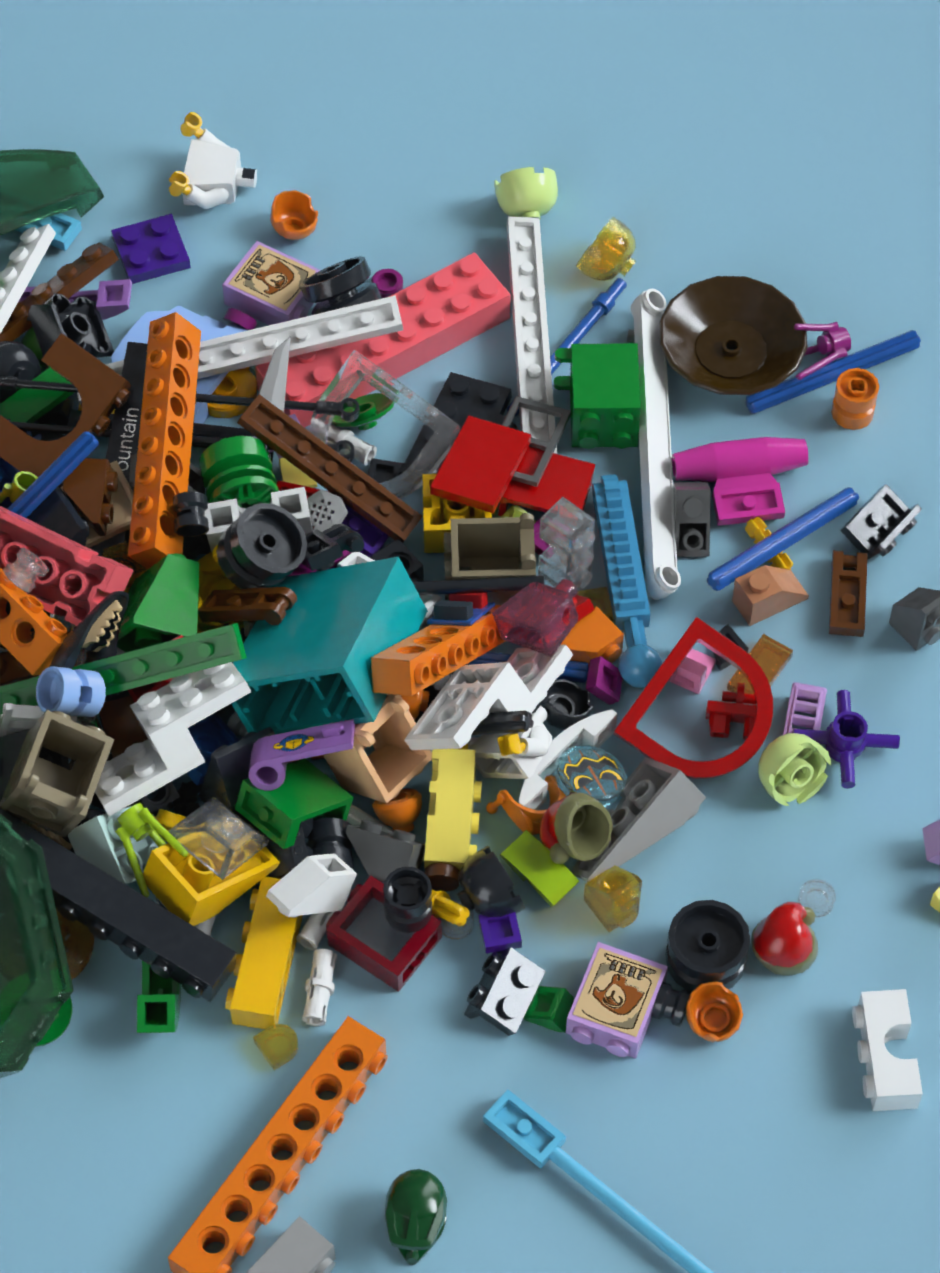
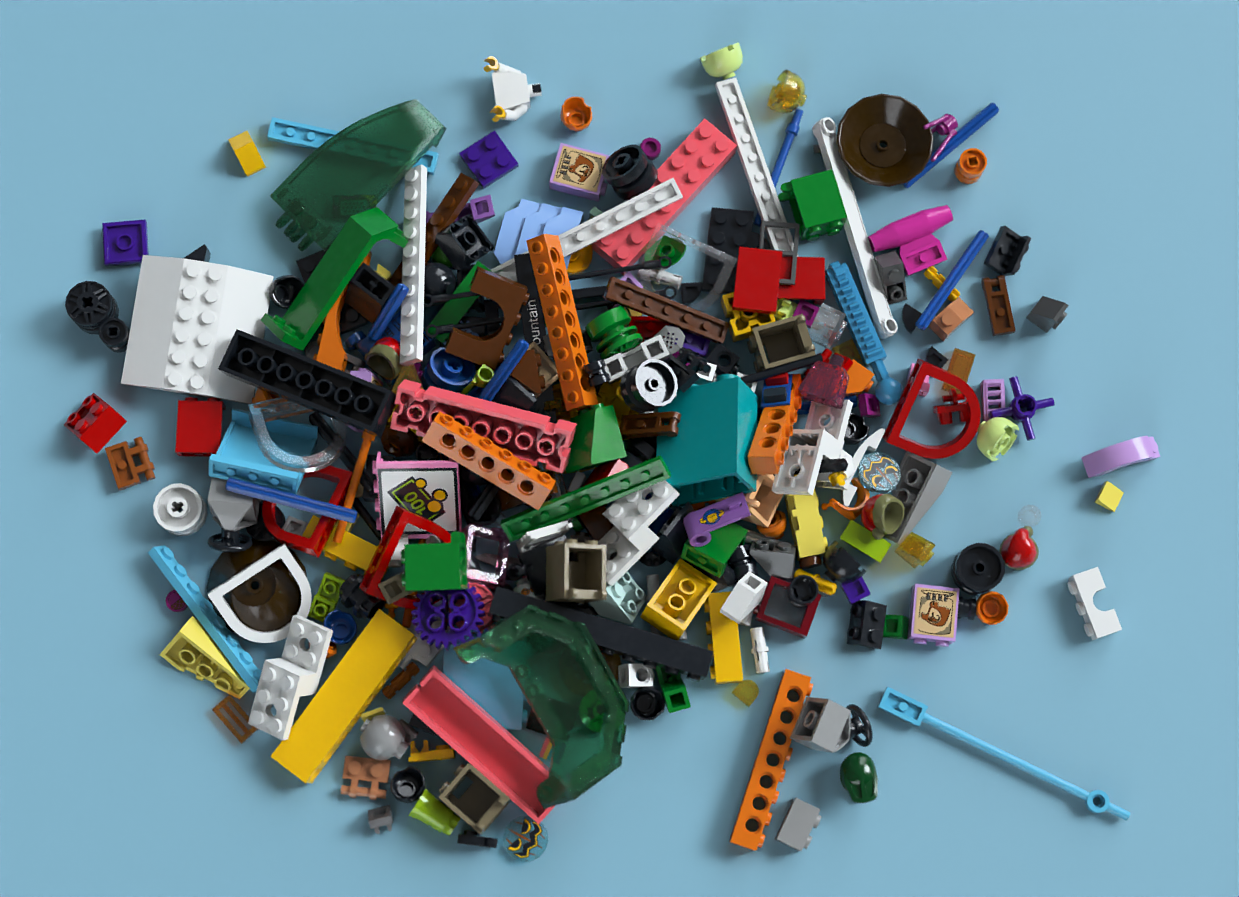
camera: 20 degrees left, 20 degrees up
clear wheel [3,548,49,593] -> none
light blue wheel [36,666,106,718] -> none
black animal [49,591,129,669] -> none
lime plant [115,803,188,898] -> none
yellow plate [153,808,187,837] -> none
clear slope [168,797,269,880] -> none
magenta tile [223,307,257,330] -> none
light grey bar [258,336,291,412] -> none
none -> white brick [618,663,655,688]
none -> black hair [630,686,665,720]
none -> light grey piece [790,697,873,753]
none -> black tile [902,303,922,333]

